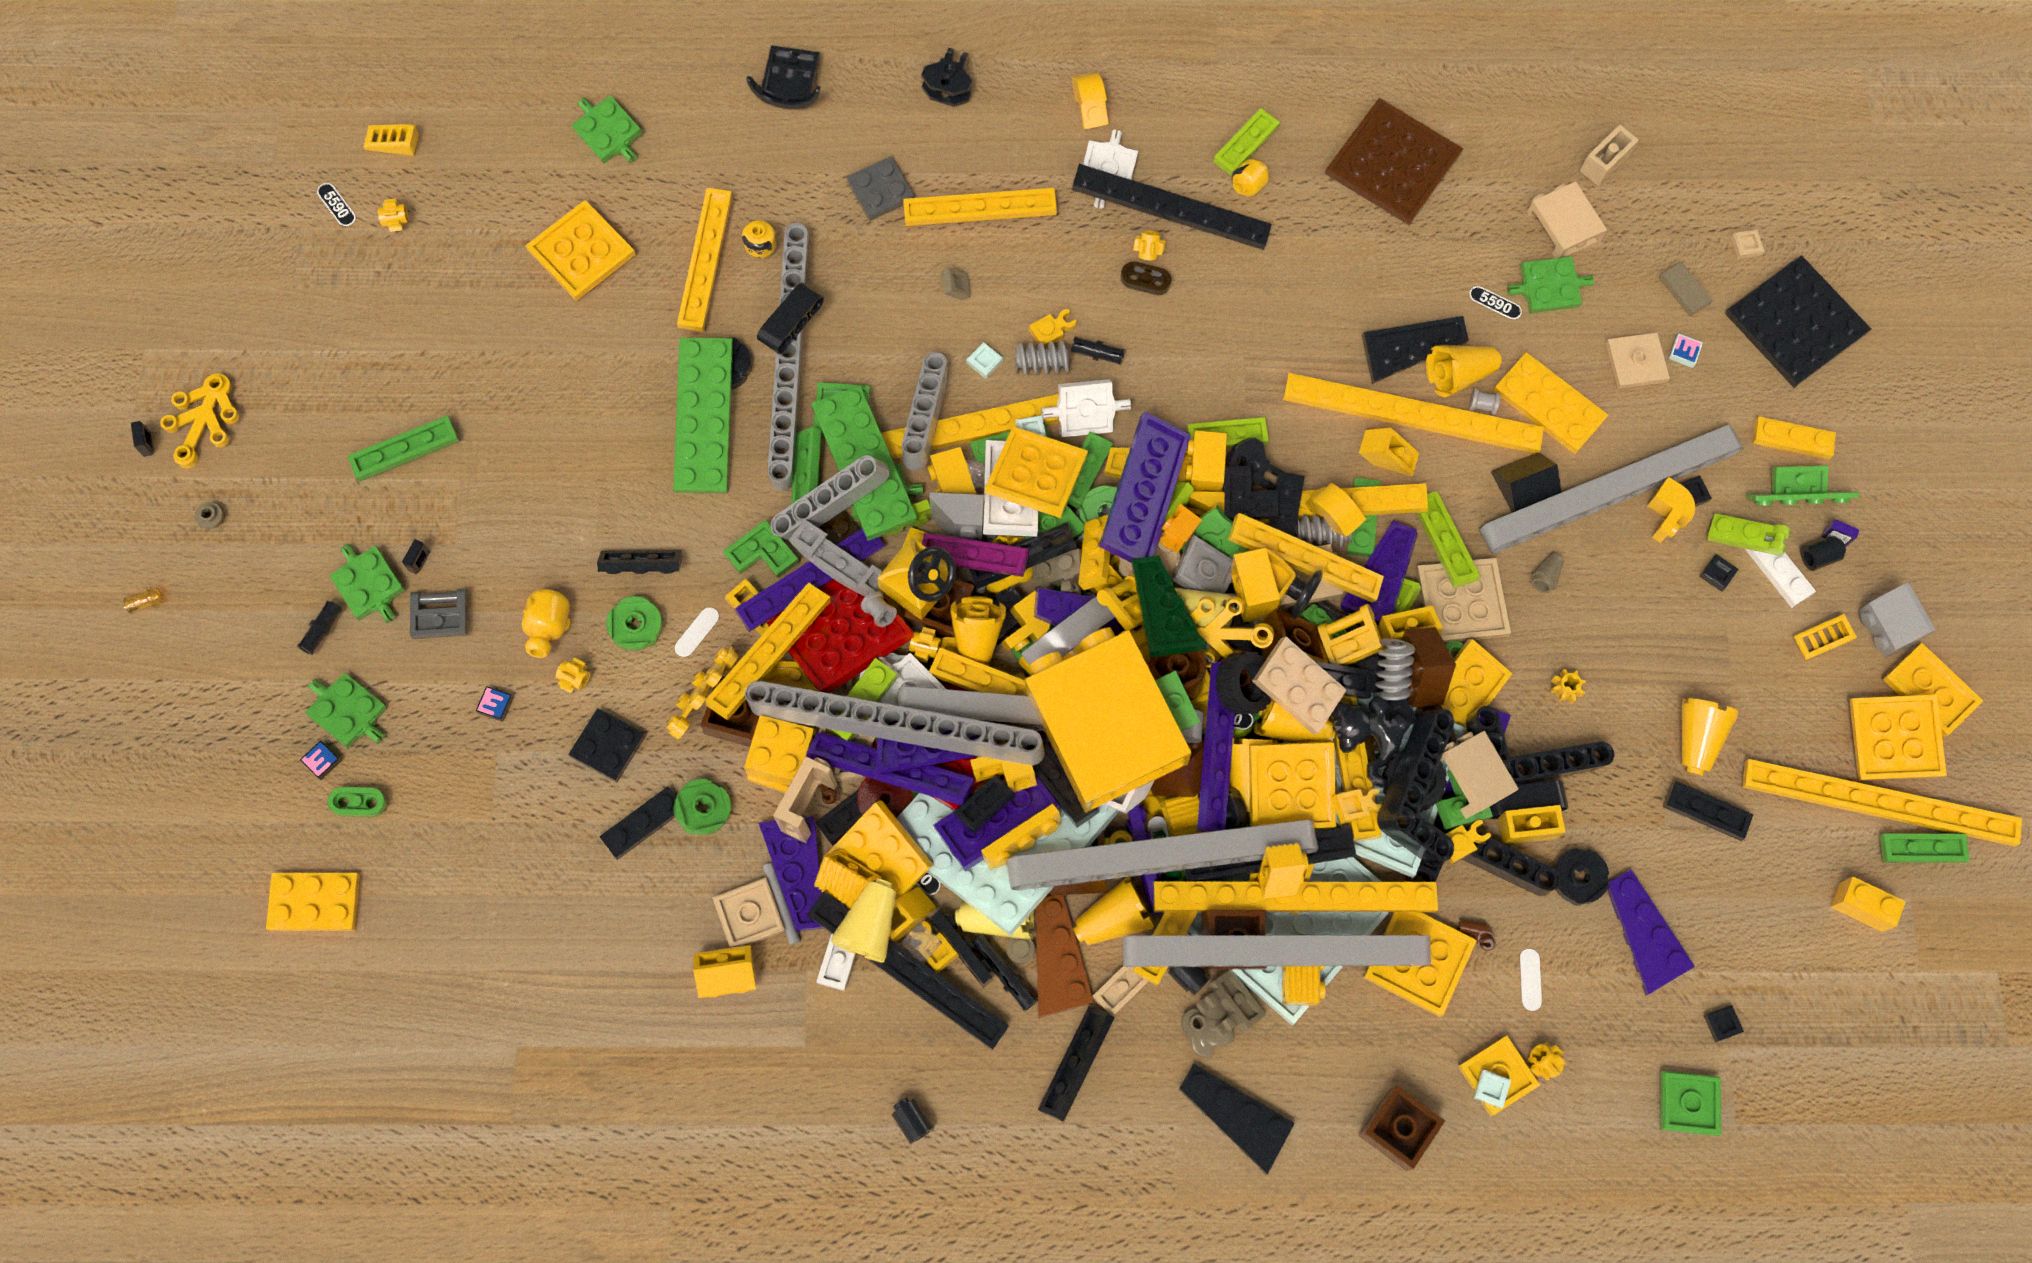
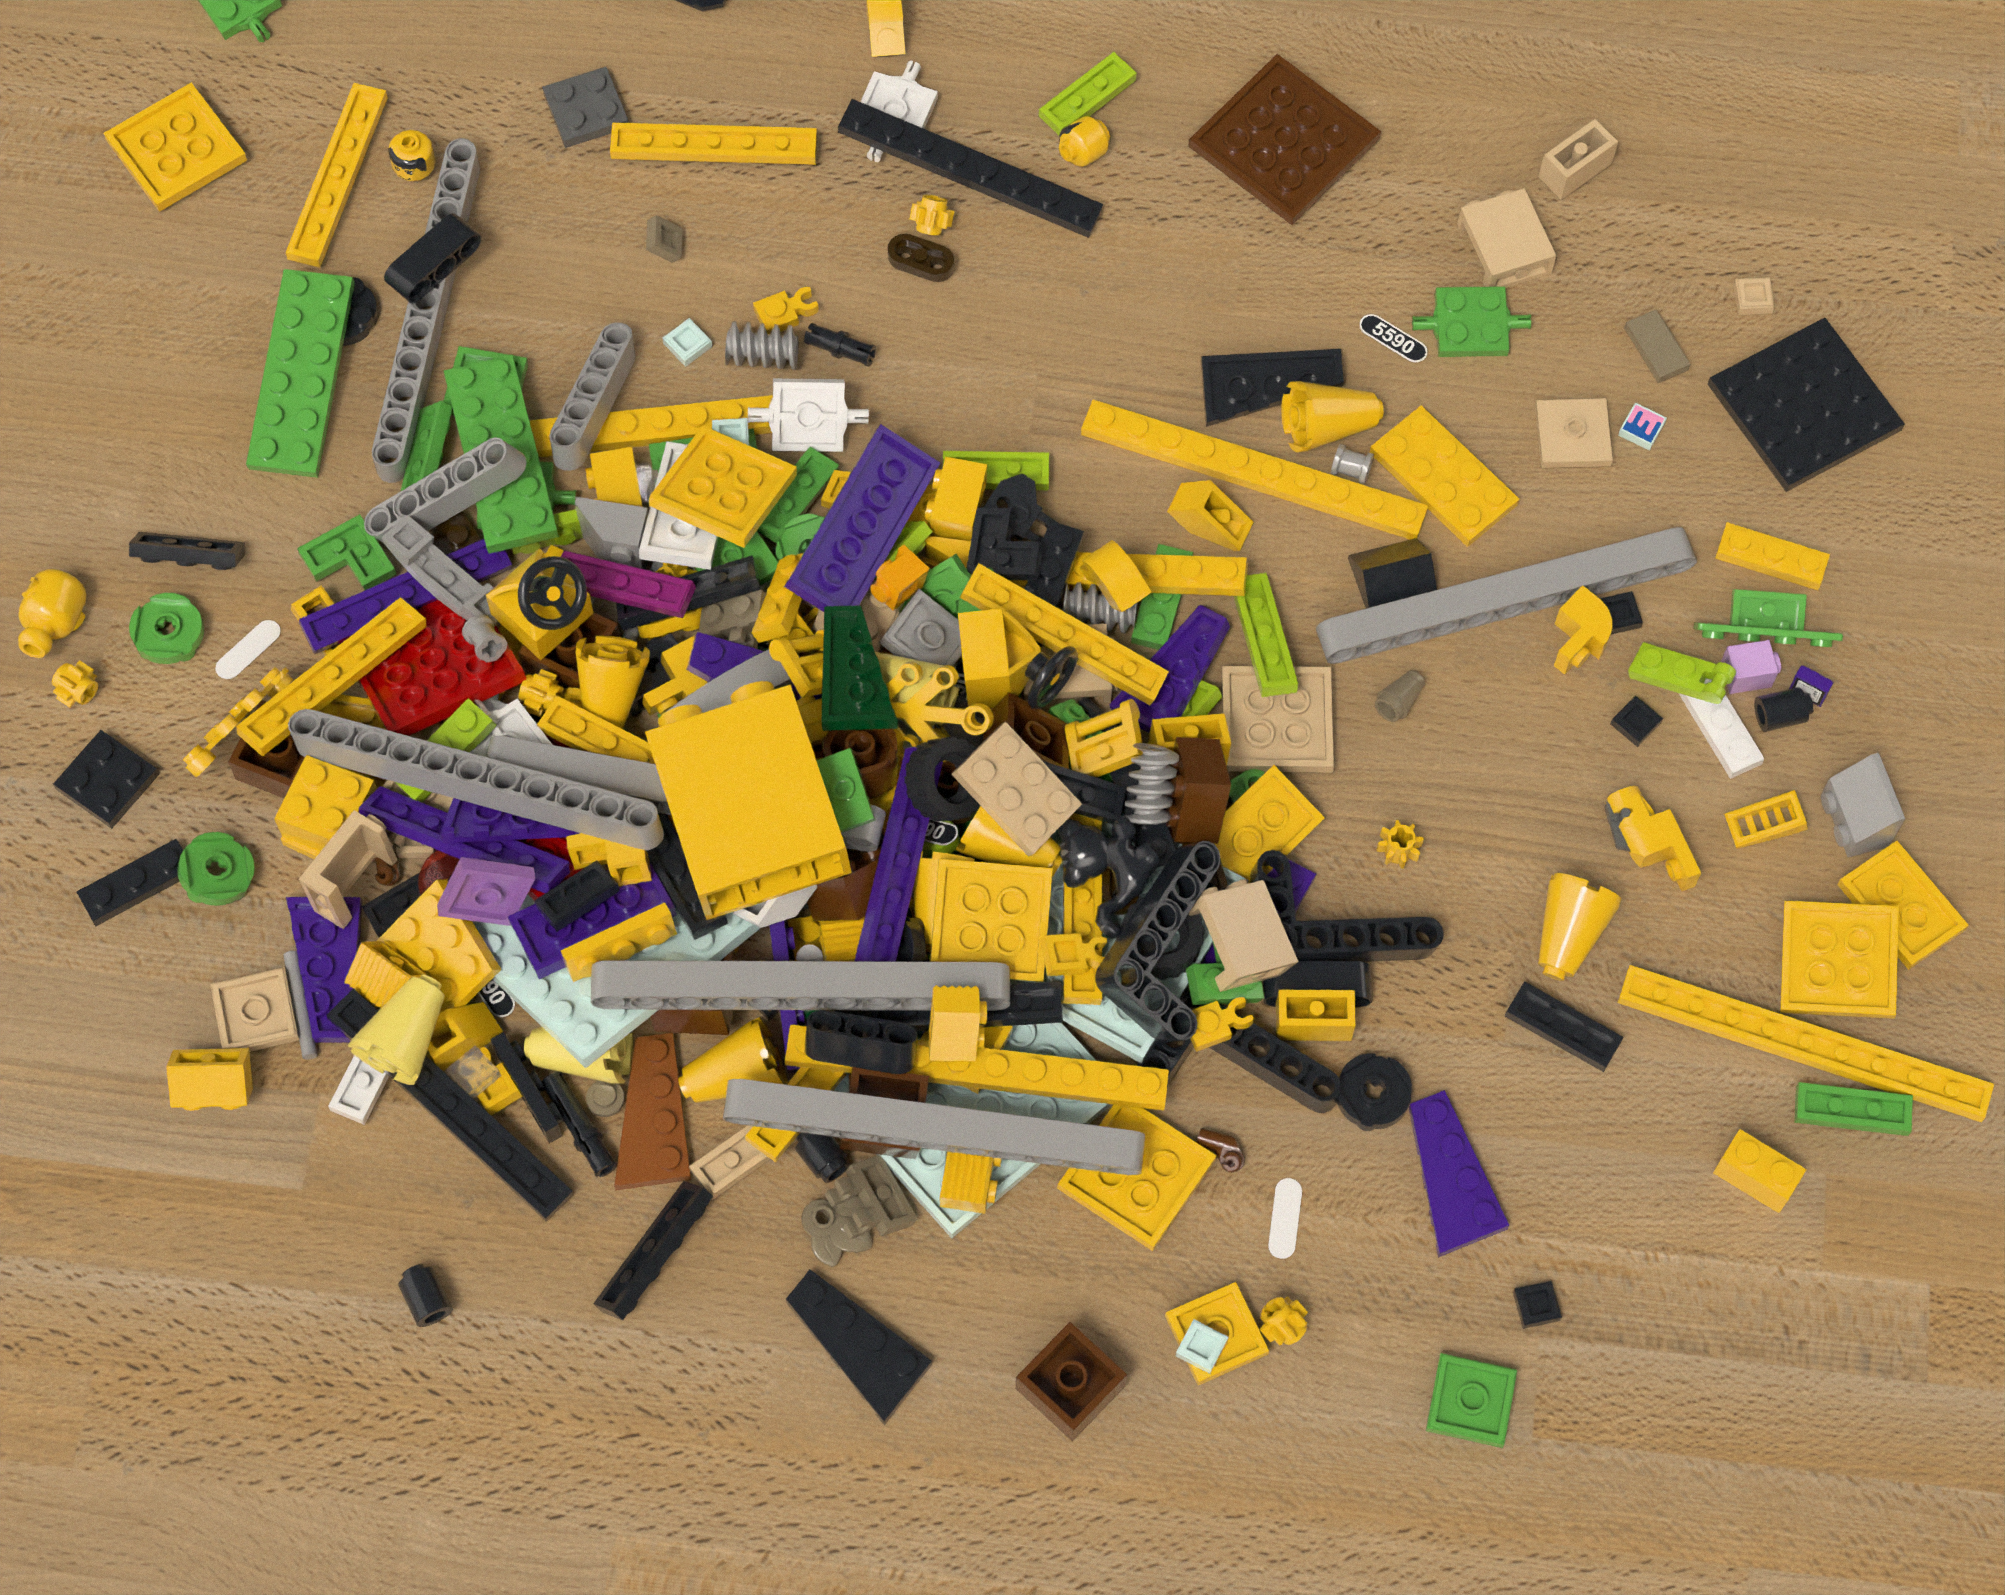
camera: 10 degrees right, 5 degrees down
none -> medium lavender plate [437,857,535,926]
none -> black beam [804,1010,918,1074]
none -> yellow plate [1604,786,1701,891]
none -> lavender brick [1721,640,1781,694]

